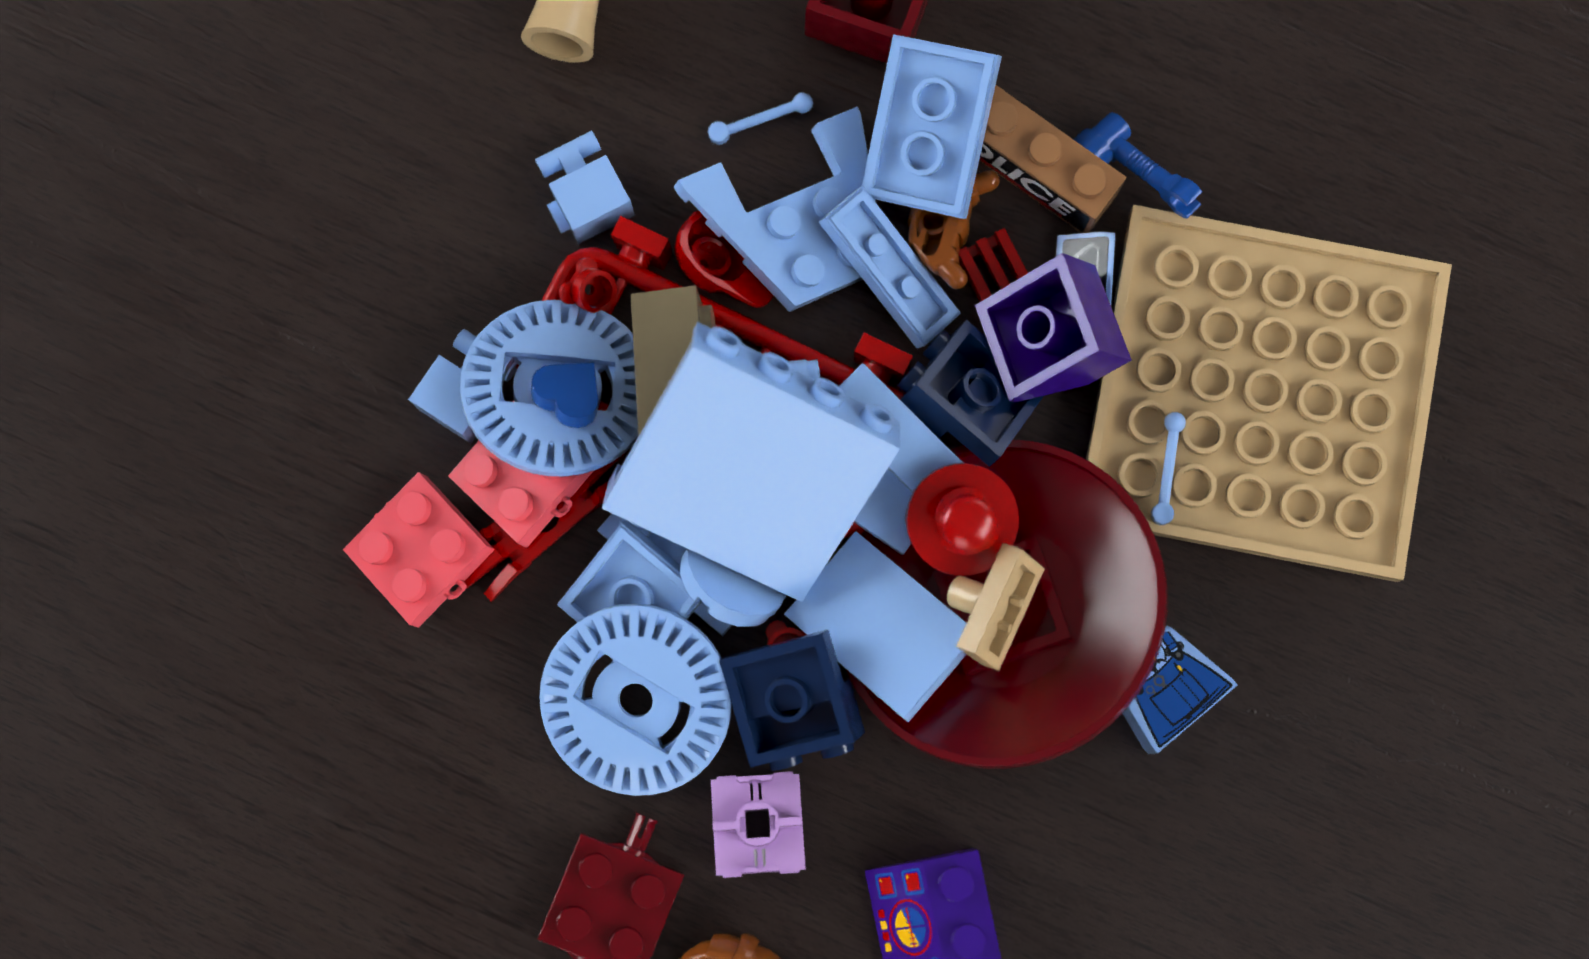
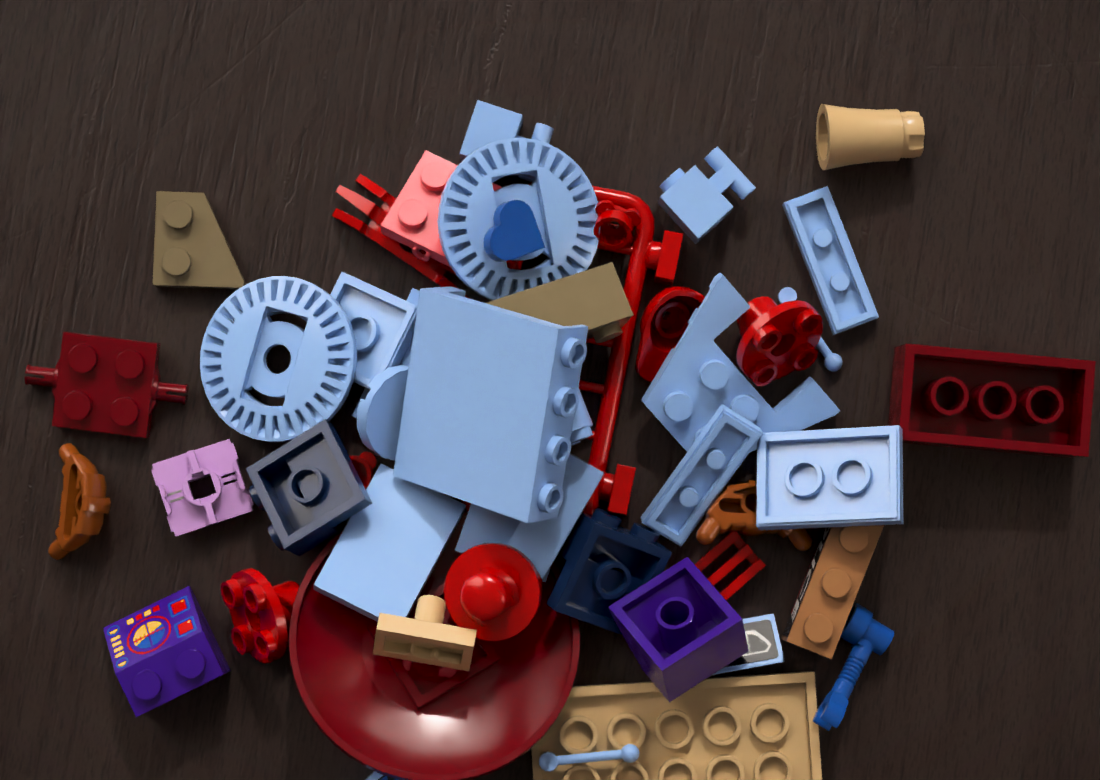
camera: 70 degrees right, 5 degrees up
coral plate [343,472,495,628] -> none
none -> dark tan wing [153,191,246,290]
none -> red plate [220,568,300,663]
none -> red plate [736,296,823,387]
none -> light blue tile [782,186,879,335]

